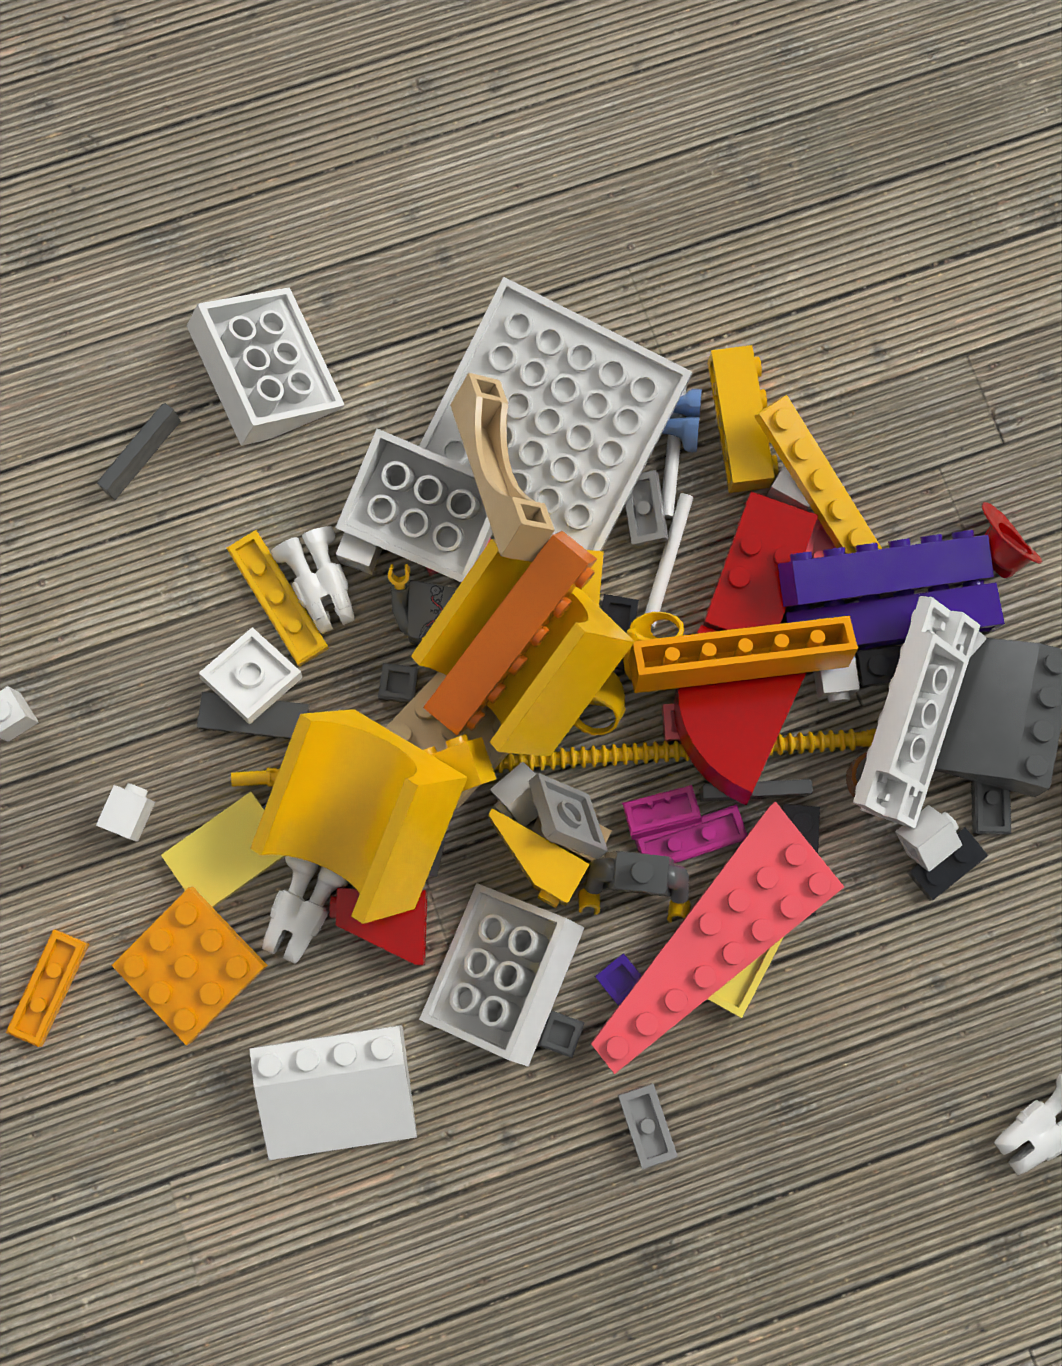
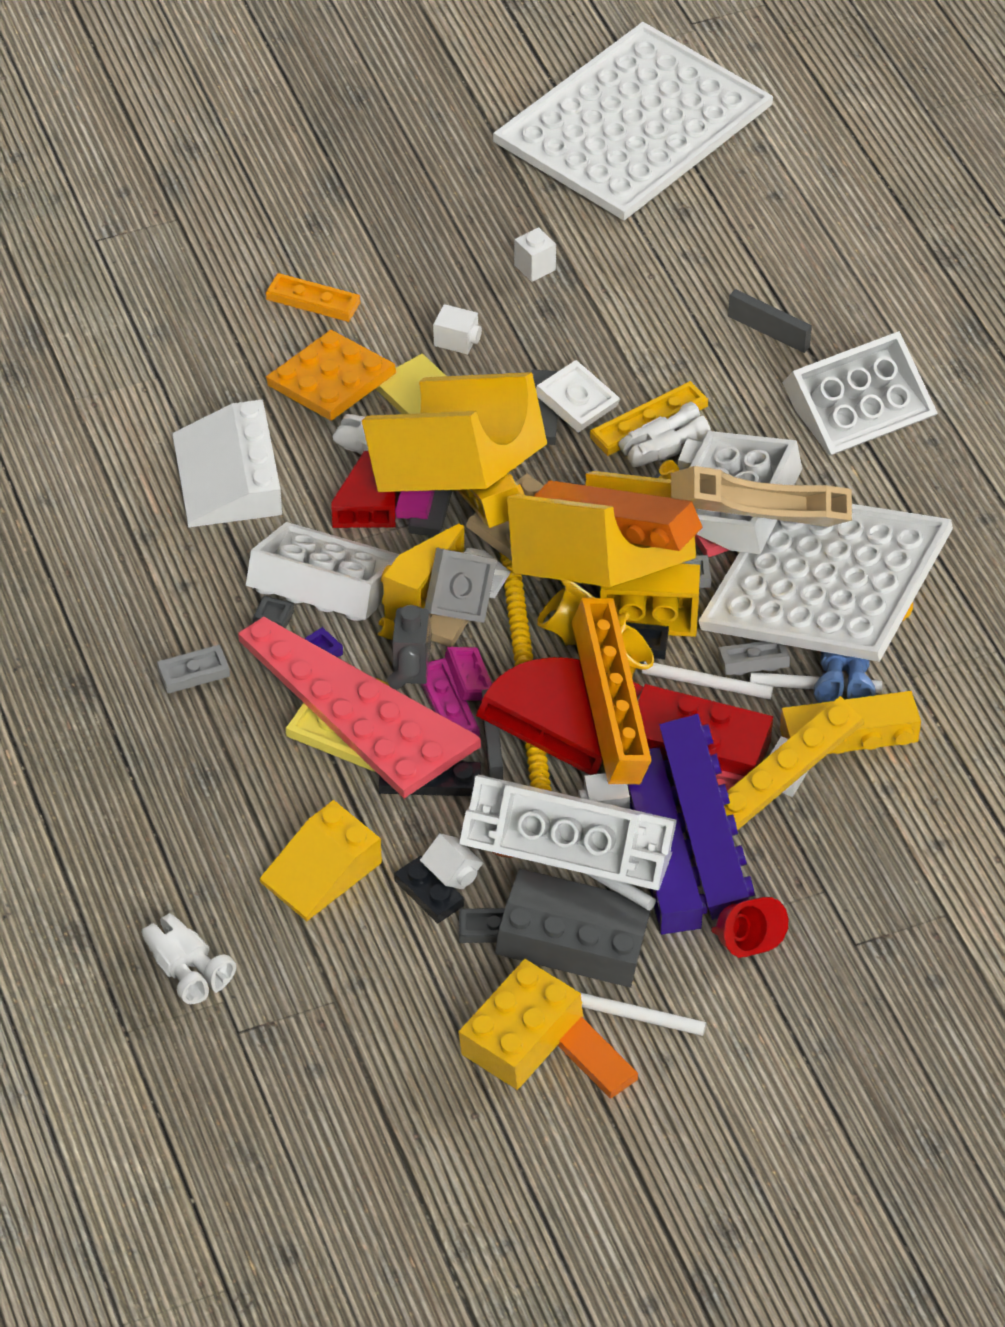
camera: 90 degrees right, 30 degrees down
none -> yellow slope [260,800,382,922]

